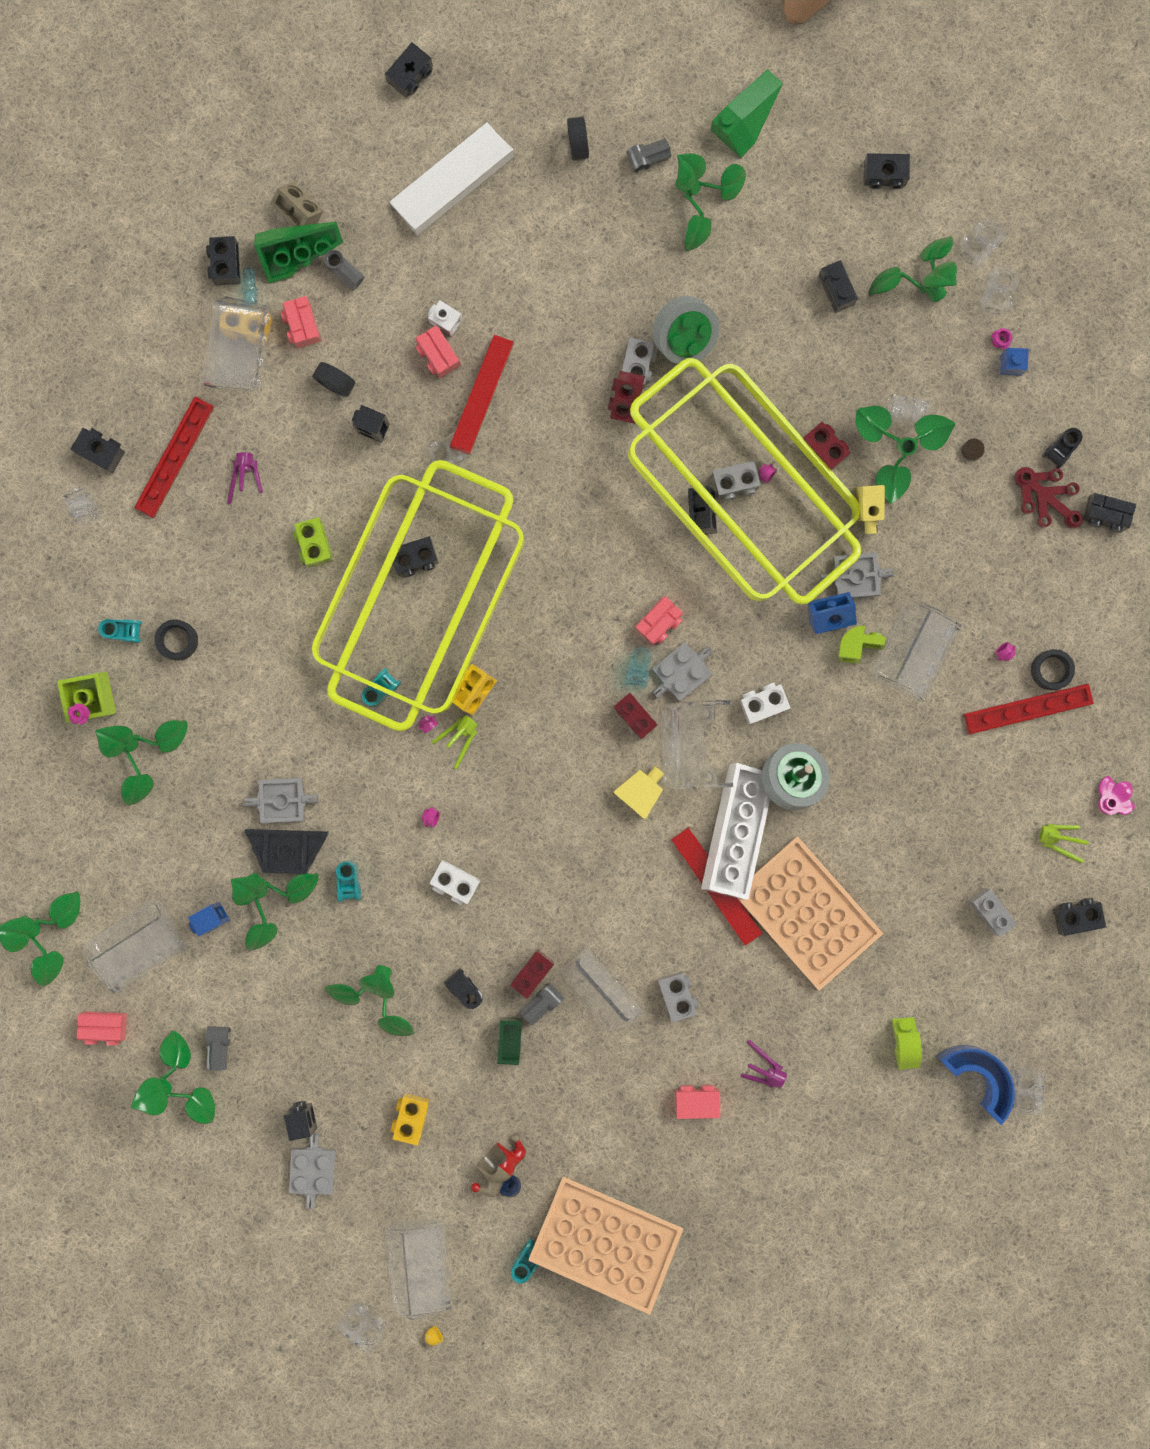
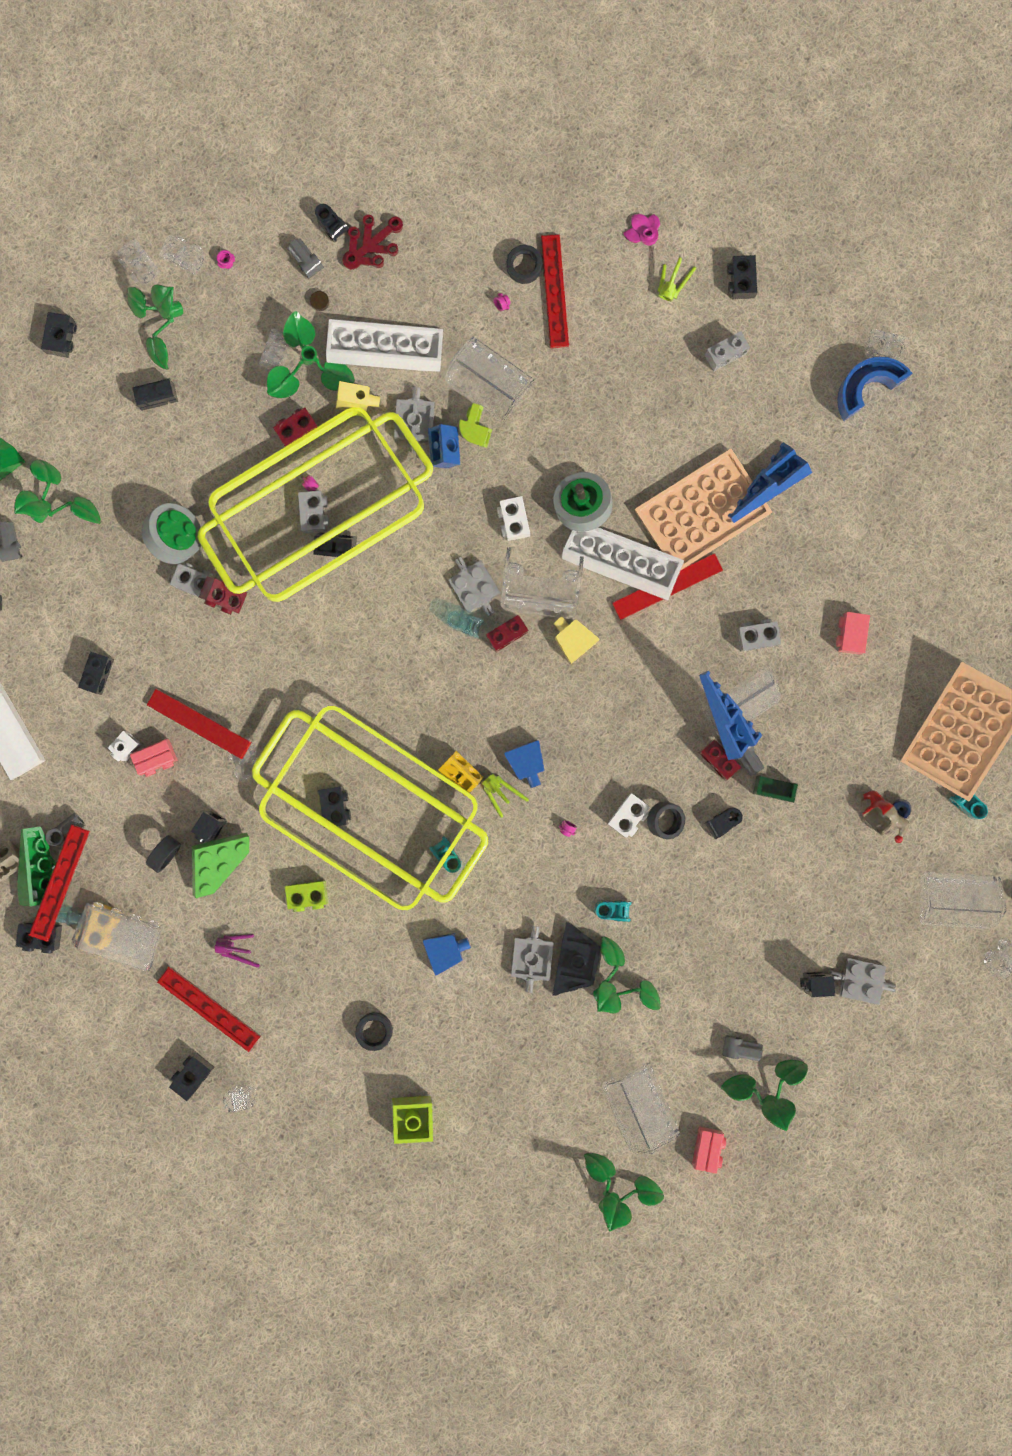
camera: 80 degrees left, 0 degrees up
dark pink plate [68,703,90,725] -> none
green plant [95,720,188,806] -> none
teal piece [98,619,142,643] -> none
blue brick [188,902,230,937] -> none
coral brick [280,296,321,349] -> none
green plant [324,965,415,1036] -> none
yellow brick [390,1093,430,1146] -> none
dark pink plate [418,714,438,734] -> none
coral brick [635,596,683,645] -> none
magenta plant [741,1040,787,1089] -> none
lime brick [892,1017,922,1070] -> none
blue brick [1000,348,1029,376] -> none
black brick [1083,493,1136,533] -> none
none -> red tile [29,824,90,942]
none -> black brick [78,651,114,695]
none -> bright green plate [192,833,249,898]
none -> dark grey piece [287,238,324,279]
none -> white arch [326,319,443,371]
none -> blue torso [423,933,471,976]
none -> blue torso [504,740,545,788]
none -> black tyre [647,801,685,840]
none -> blue wedge [699,671,762,760]
none -> blue wedge [728,442,812,523]

